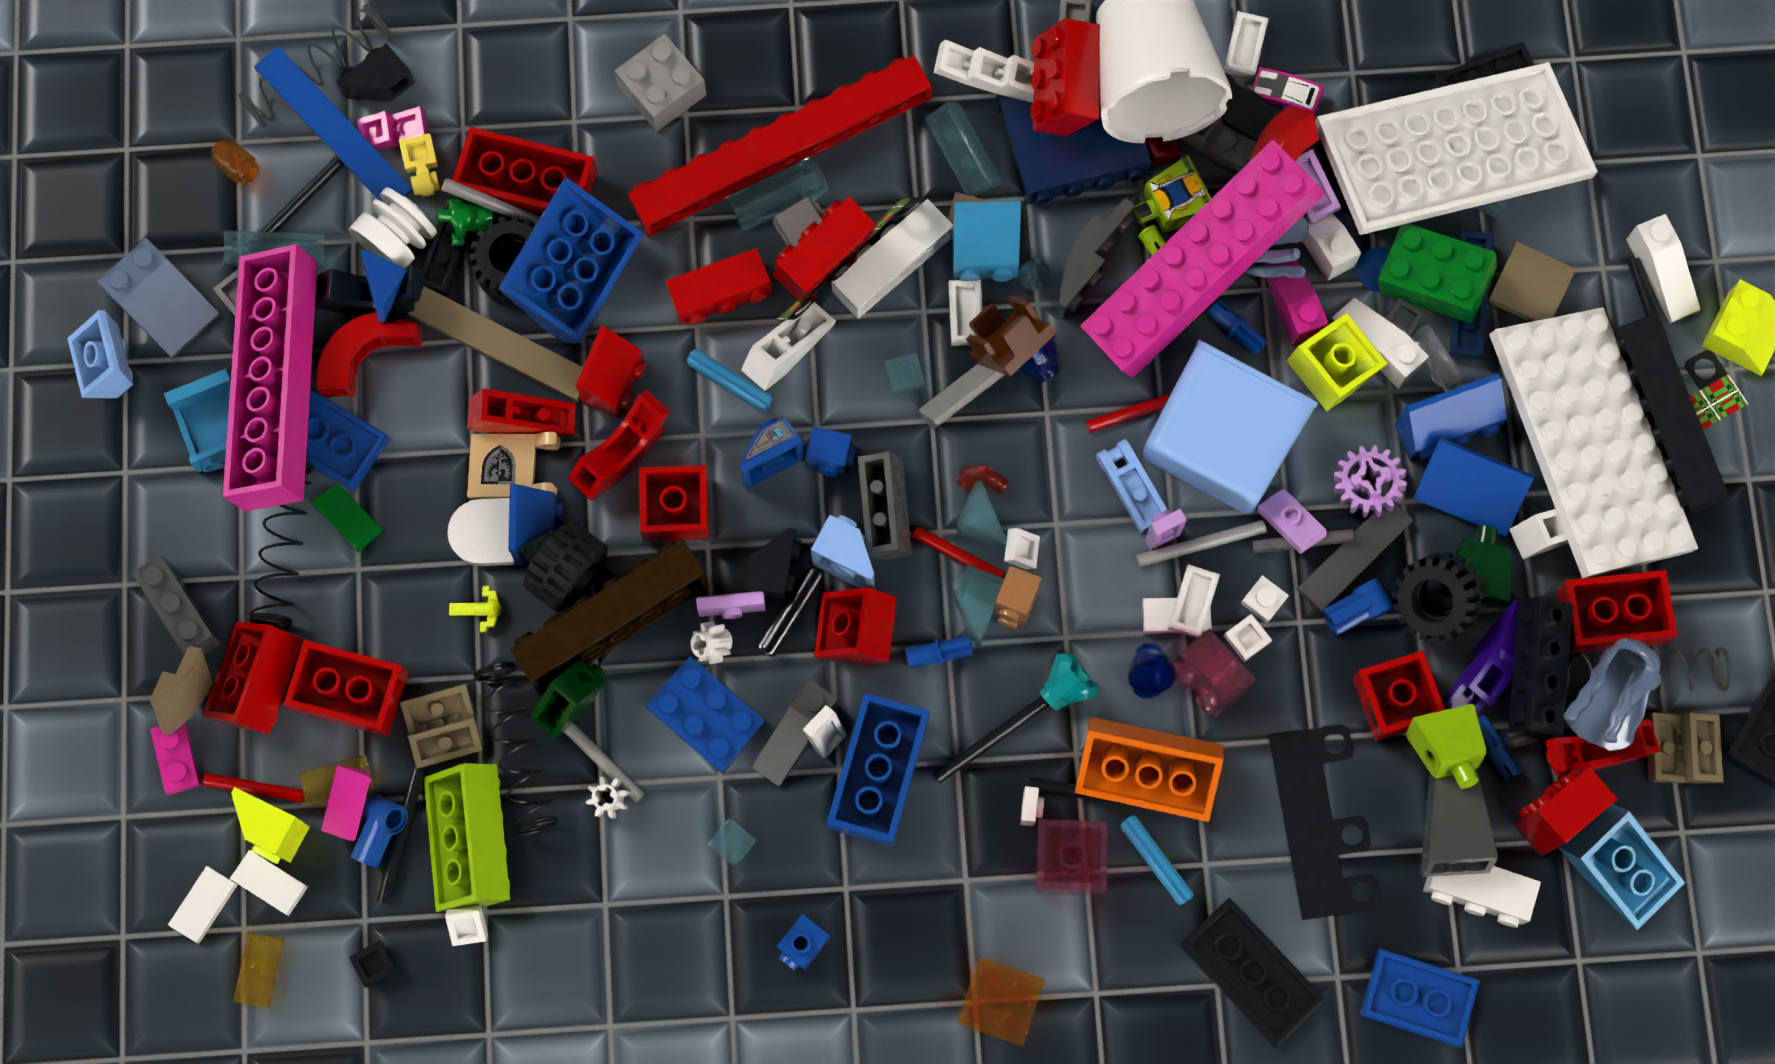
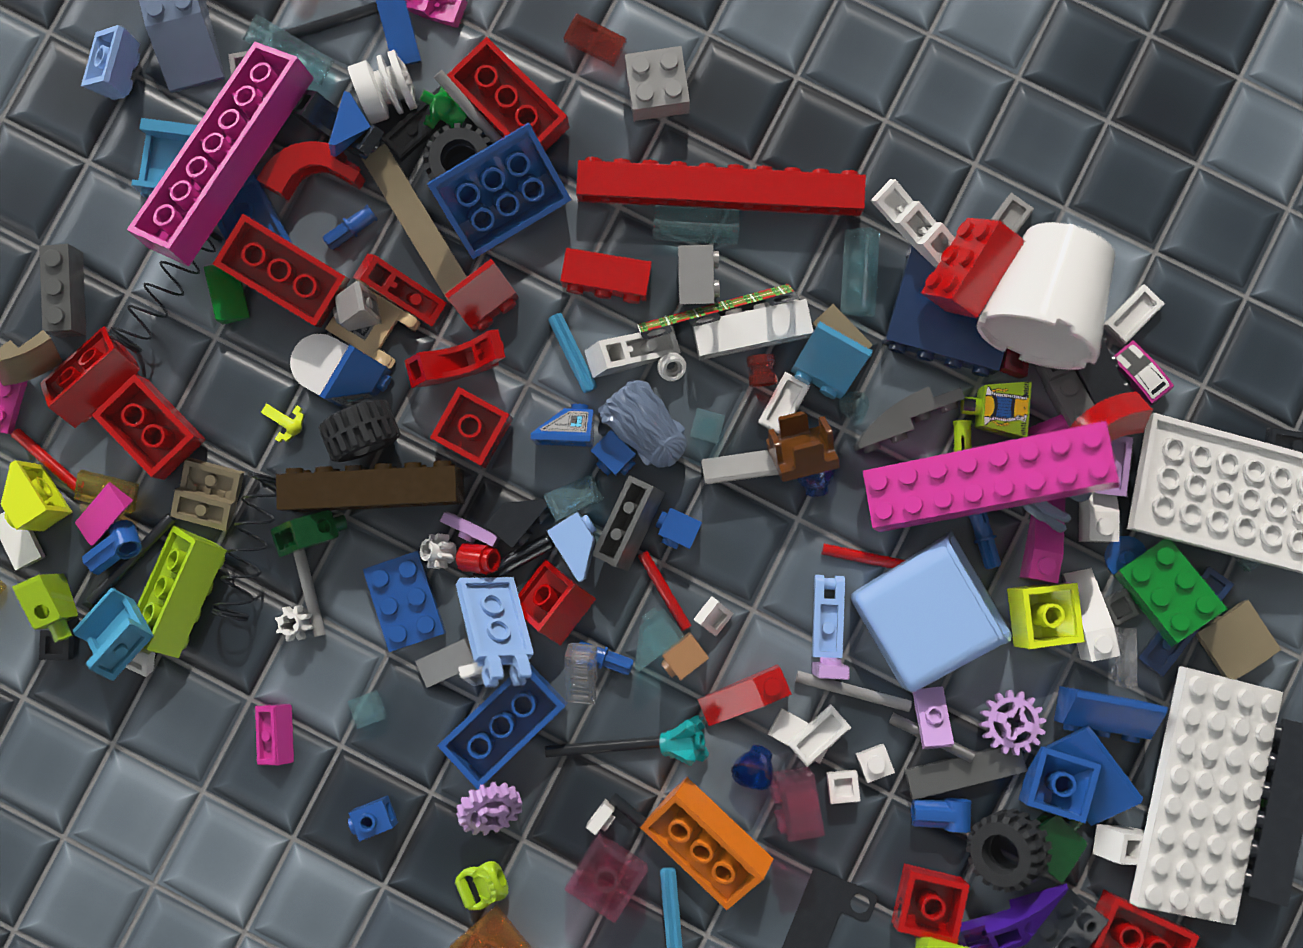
camera: 35 degrees right, 10 degrees up
light yellow plate [399,133,440,197] -> none
red brick [773,196,877,303] -> none
clear light blue slope [956,480,1007,550] -> none
clear red arm [957,466,1009,494] -> none
none -> lime torso [12,573,78,643]
none -> dark azure panel [73,588,154,681]
none -> red brick [212,214,351,328]
none -> dark pink slope [255,704,294,766]
none -> blue axle [323,205,378,250]
none -> light grey slope [333,281,382,331]
none -> red brick [455,543,501,575]
none -> lime piece [455,861,509,910]
none -> light blue tile [456,577,534,687]
none -> lavender gear [457,782,522,835]
none -> clear light blue slope [543,474,604,521]
none -> clear red plate [563,13,627,67]
none -> clear slope [564,643,597,705]
none -> sand blue hair [598,379,687,468]
none -> blue brick [655,508,702,550]
none -> white plate [657,352,686,381]
none -> slope [697,665,792,726]
none -> clear red wheel [747,354,778,387]
none -> blue slope [1018,746,1102,823]

